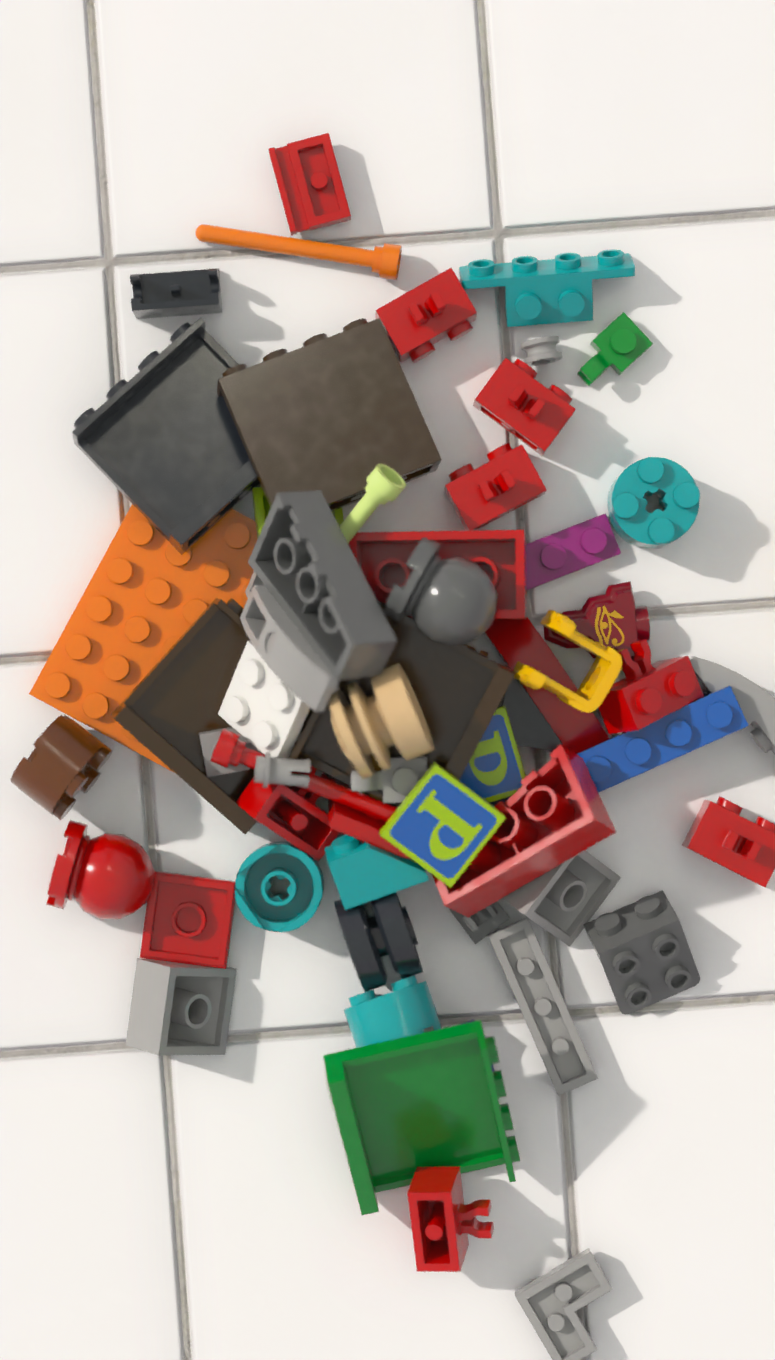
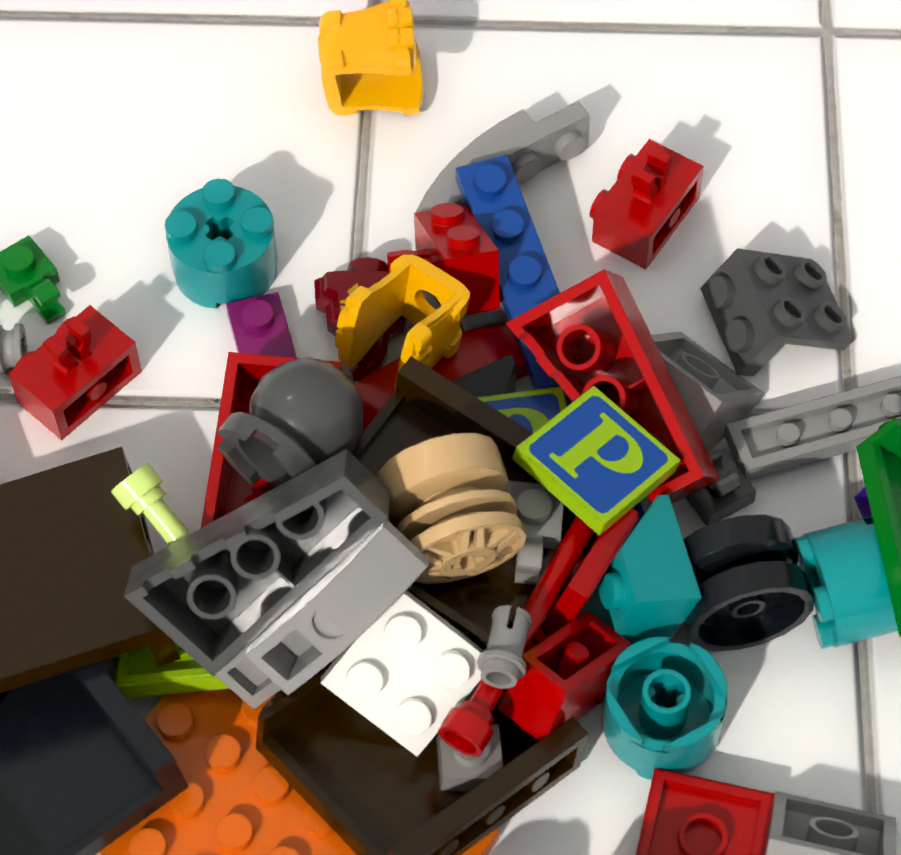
camera: 80 degrees left, 30 degrees down
red brick [444,443,547,531] -> none

